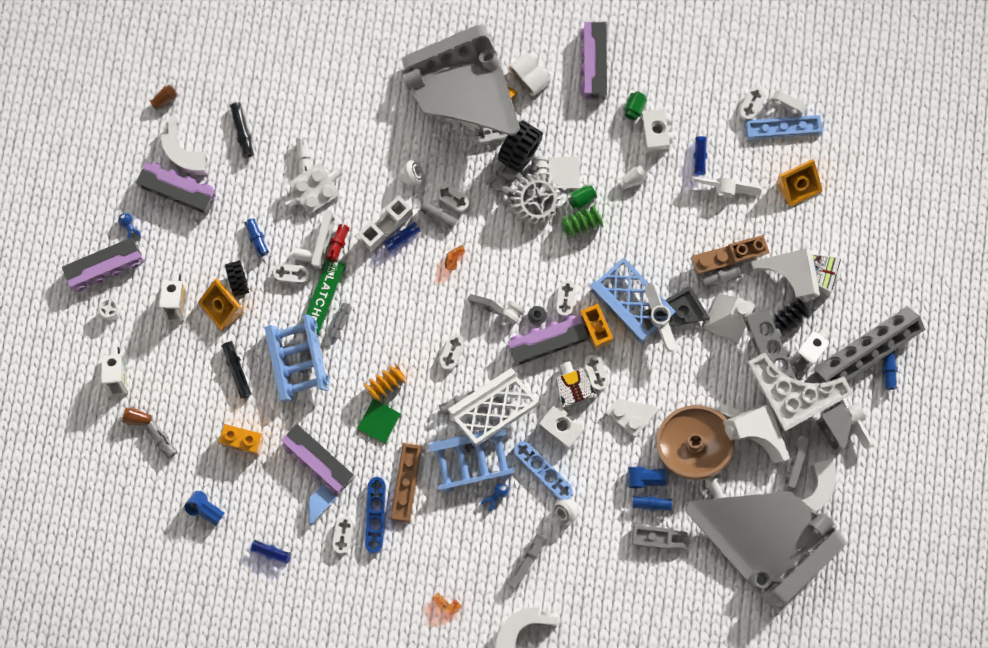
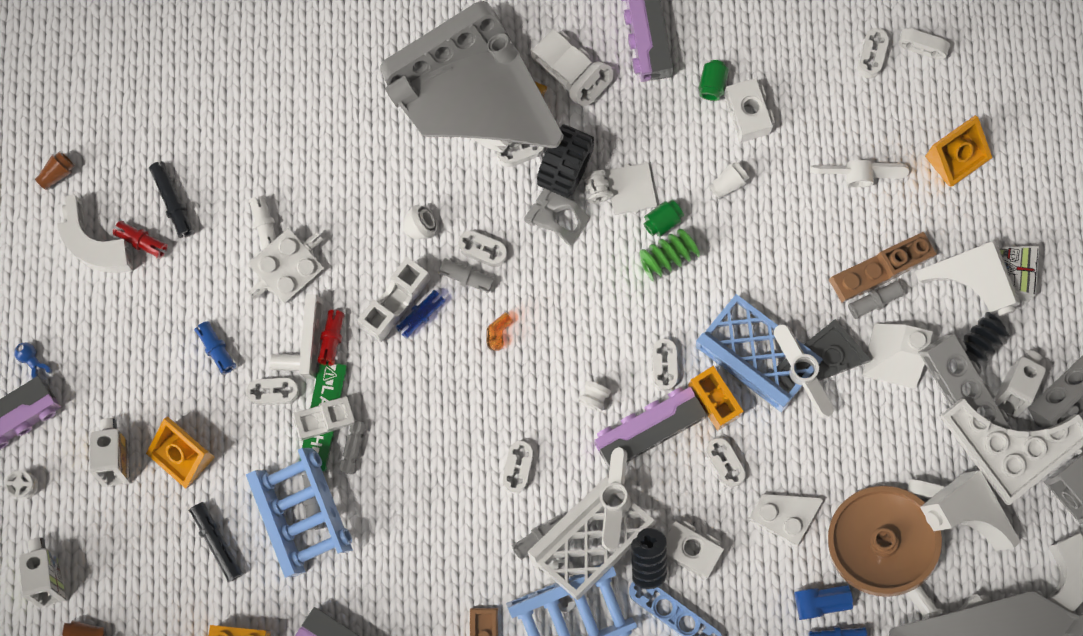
camera: 10 degrees left, 0 degrees up
dark grey piece [136,162,217,215] -> none
black tyre [225,260,249,297] -> none
green piece [357,399,401,444] -> none
light orange piece [362,362,406,402] -> none
light grey tile [468,294,504,315] -> none
white gear [510,173,561,224] -> none
dark grey plate [528,306,547,325] -> none
torso [556,361,597,410] -> none
clear blue pin [693,136,708,176] -> none
light blue tile [745,115,822,140] -> none
light grey hinge [785,435,809,491] -> none
none -> red pin [113,220,168,259]
none -> white slope [292,396,355,441]
none -> white beam [569,61,613,106]
none -> white piece [600,447,631,550]
none -> black piece [631,528,667,589]

